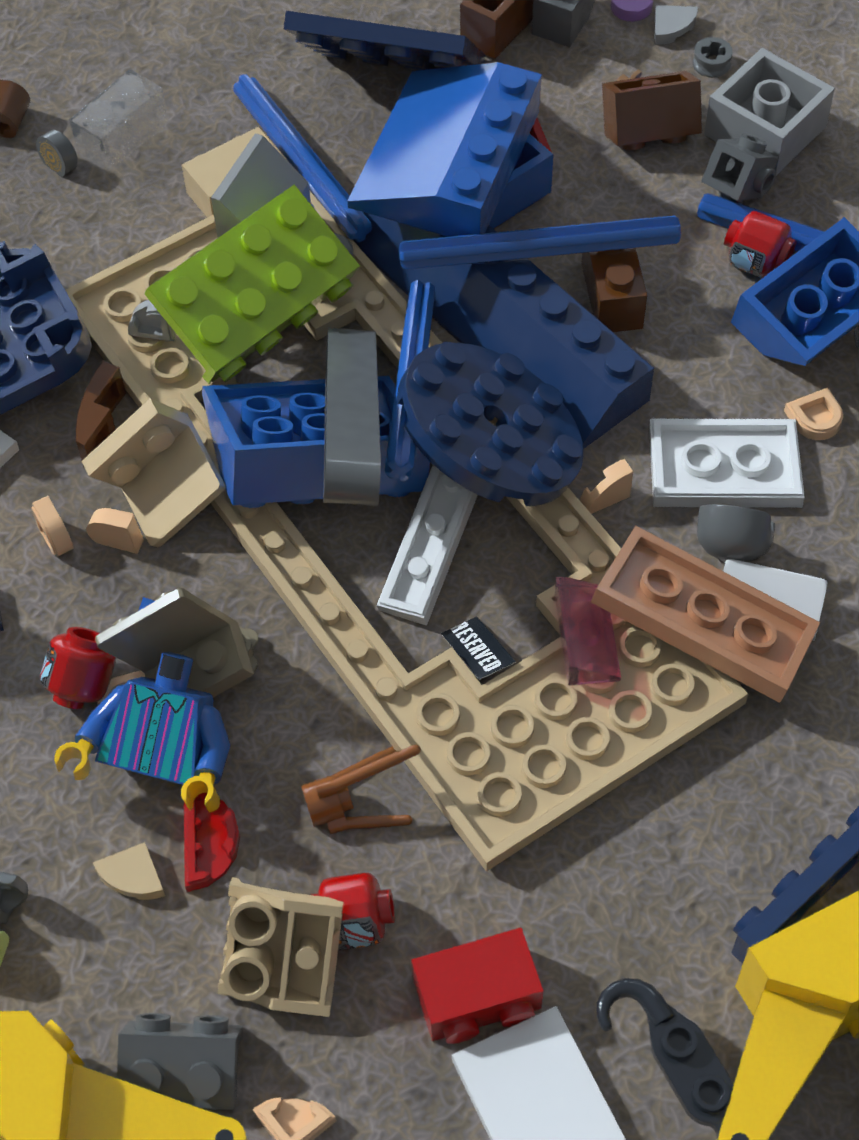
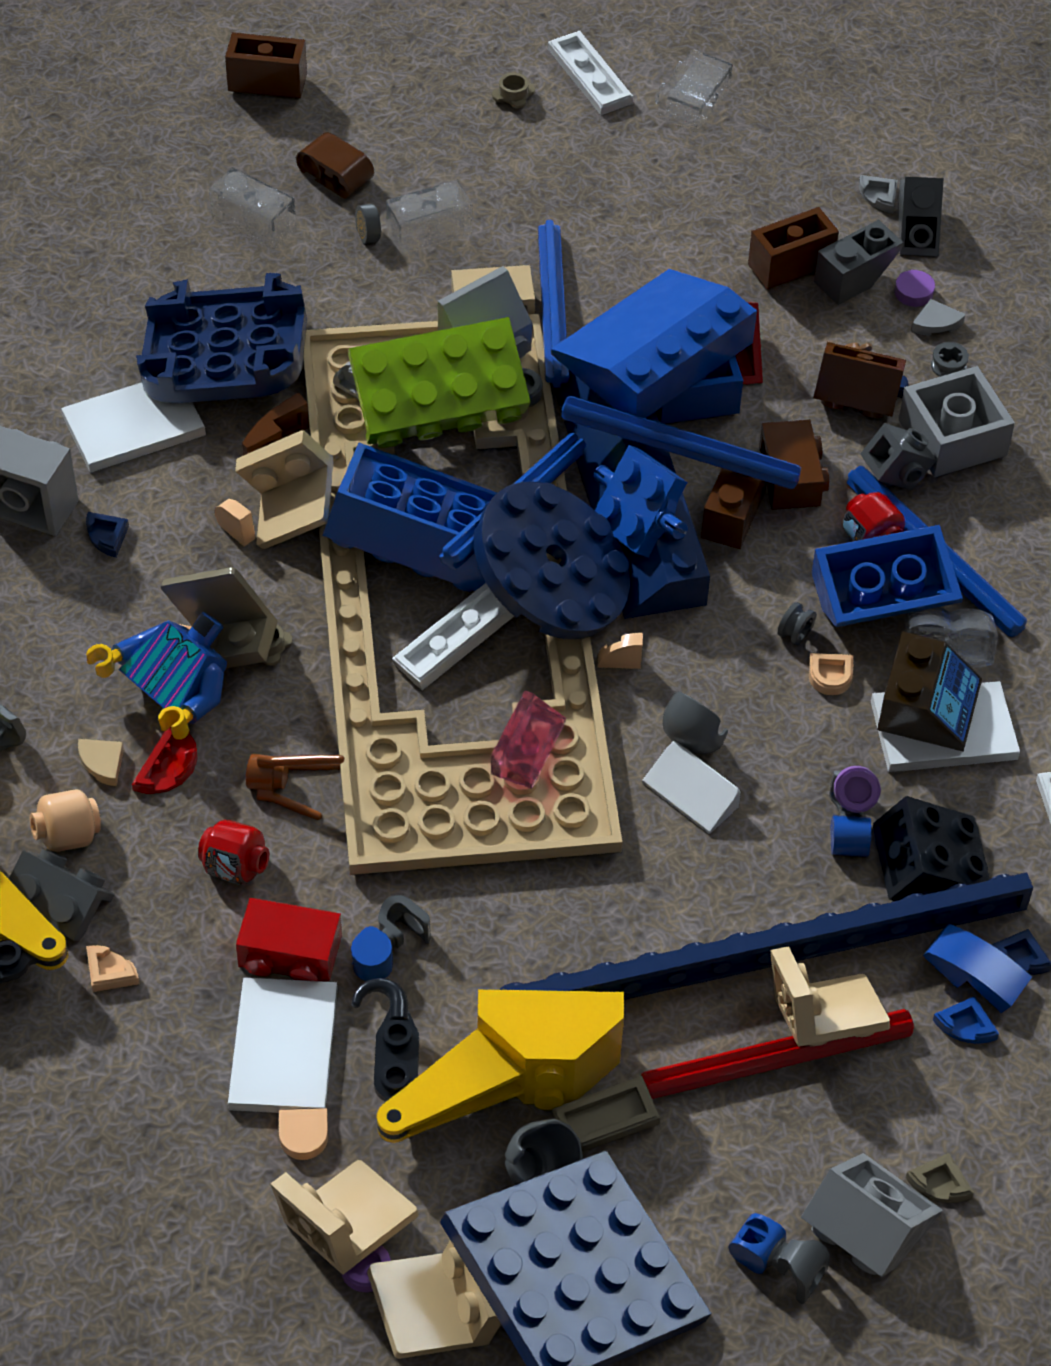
camera: 25 degrees right, 5 degrees down
light nougat tile [31,496,74,557] -> none
red head [40,627,116,709] -> none
tan slope [218,877,343,1017] -> none
dark blue plate [283,11,486,70] -> none
dark grey beam [323,328,381,506] -> none
black sticker [441,617,516,680] -> none
nougat plate [591,525,821,703] -> none
white tile [649,419,805,508] -> none
none -> light nougat head [30,789,101,852]
none -> leg [351,895,431,981]
none -> blue plate [594,445,688,558]
none -> reddish brown brick [759,419,829,510]
none -> dark grey bush [777,602,817,646]

